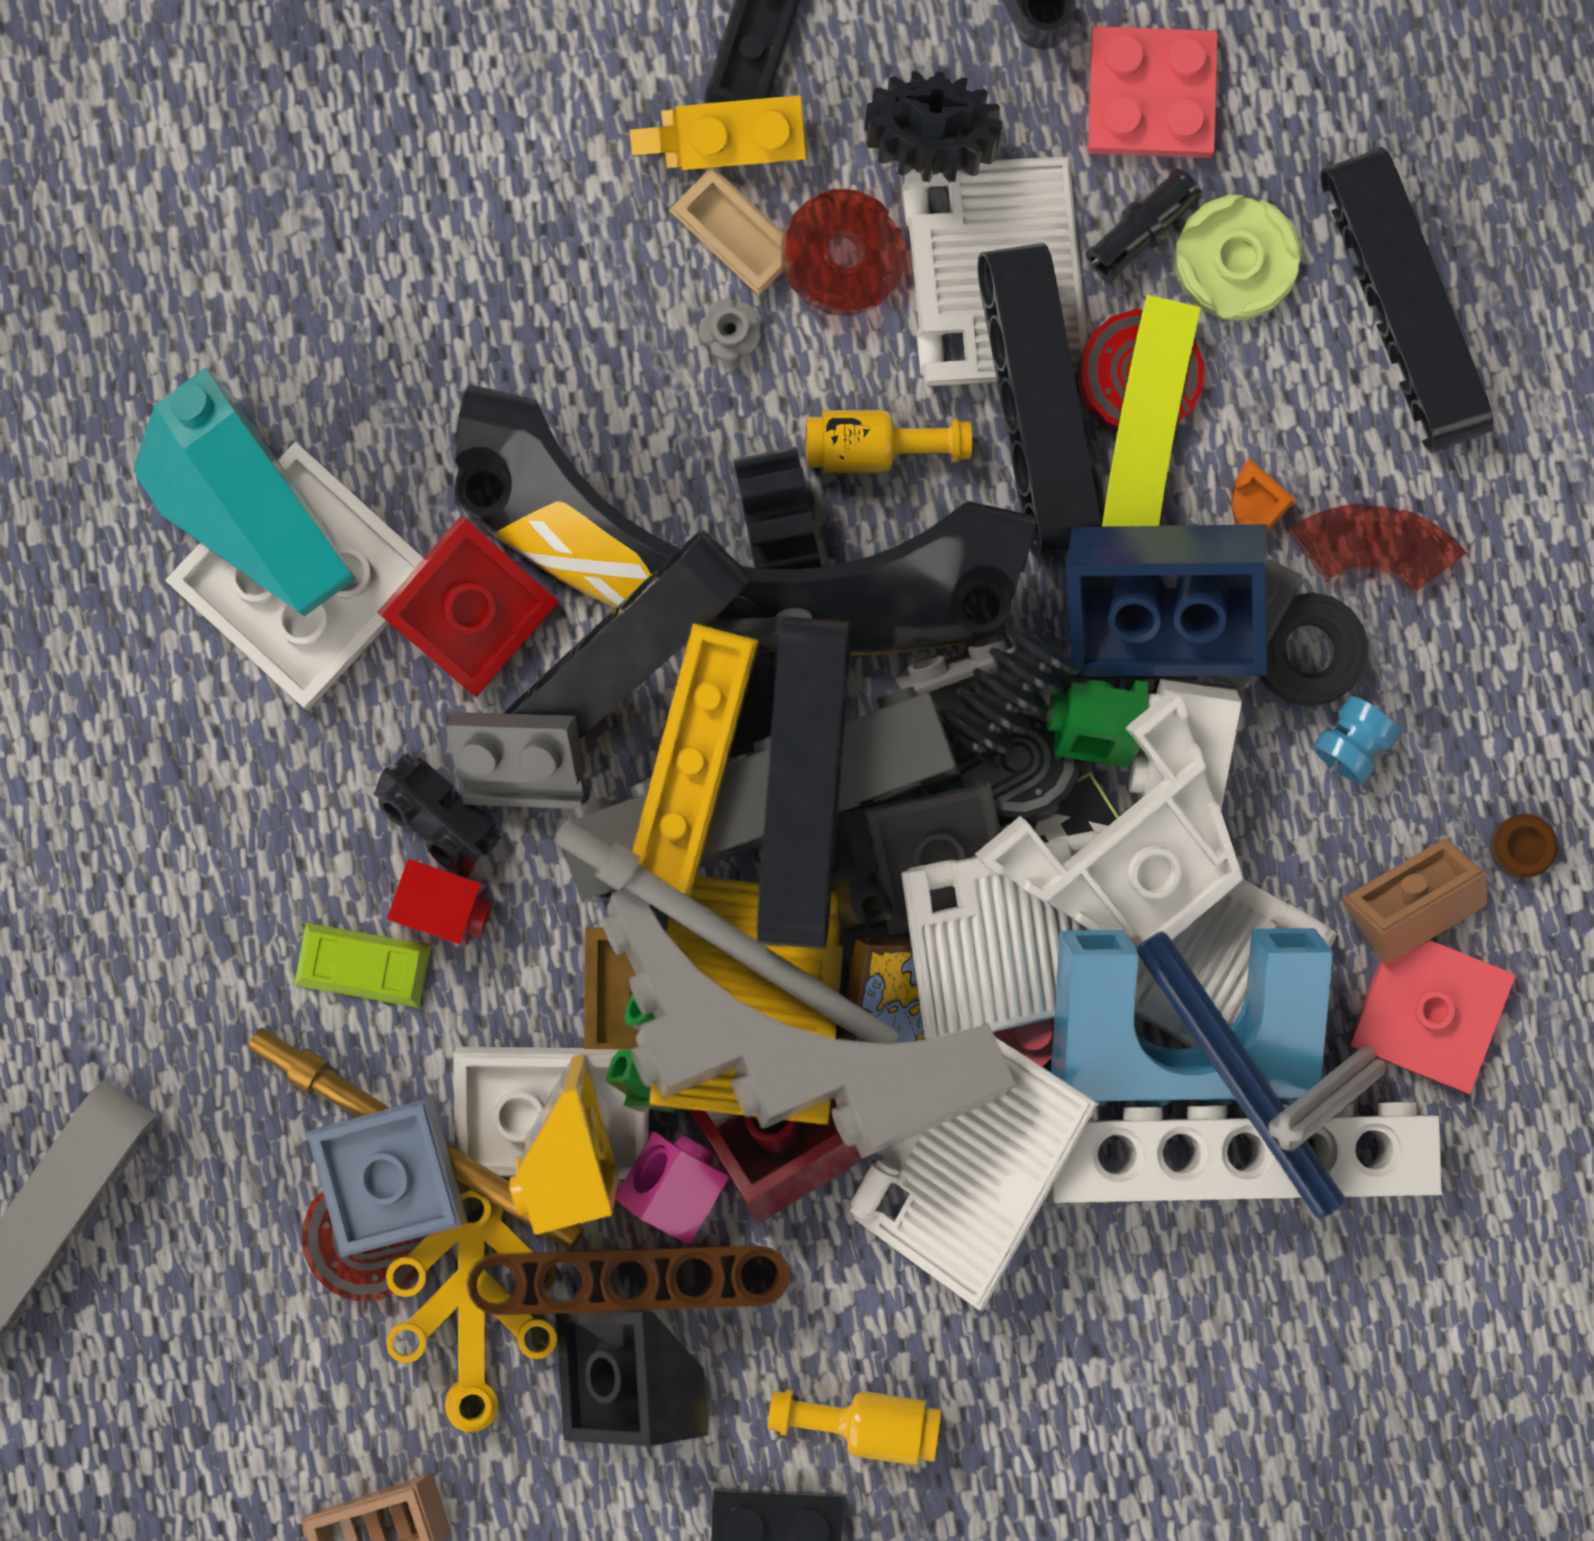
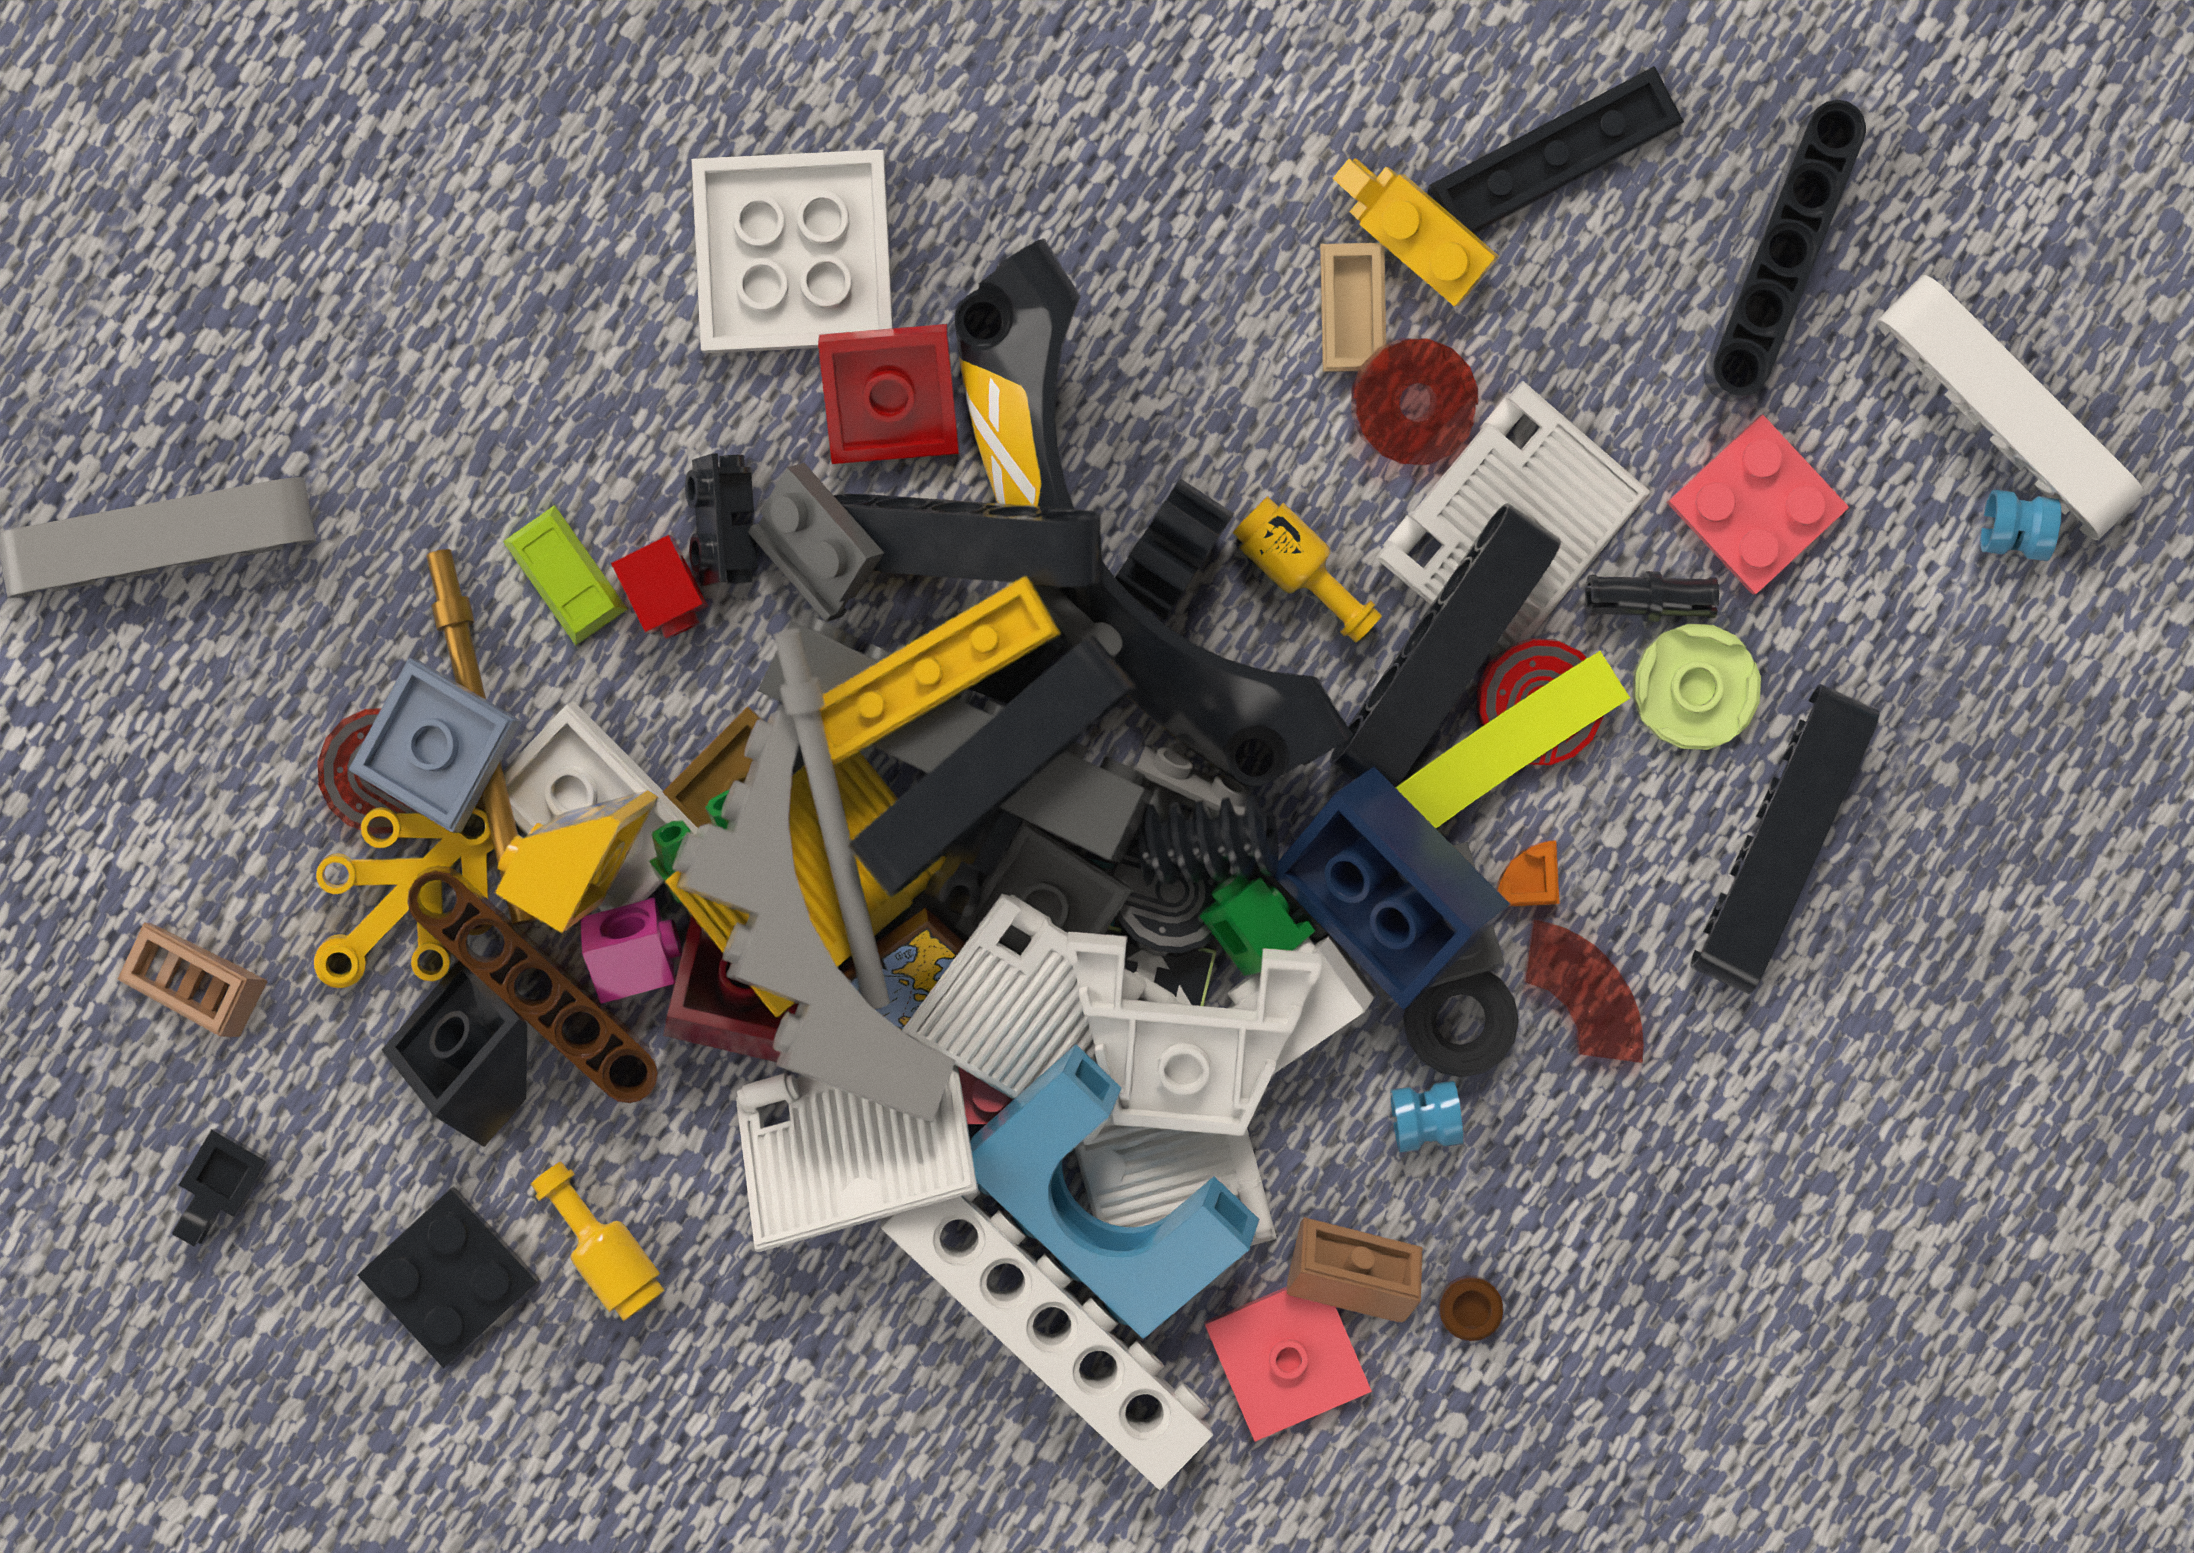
camera: 40 degrees right, 5 degrees up
teal wedge [133,367,356,617] -> none
light grey plate [699,299,761,361] -> none
black gear [864,71,1003,182] -> none
dark blue axle [1136,931,1345,1219] -> none
light grey axle [1269,1047,1386,1150] -> none

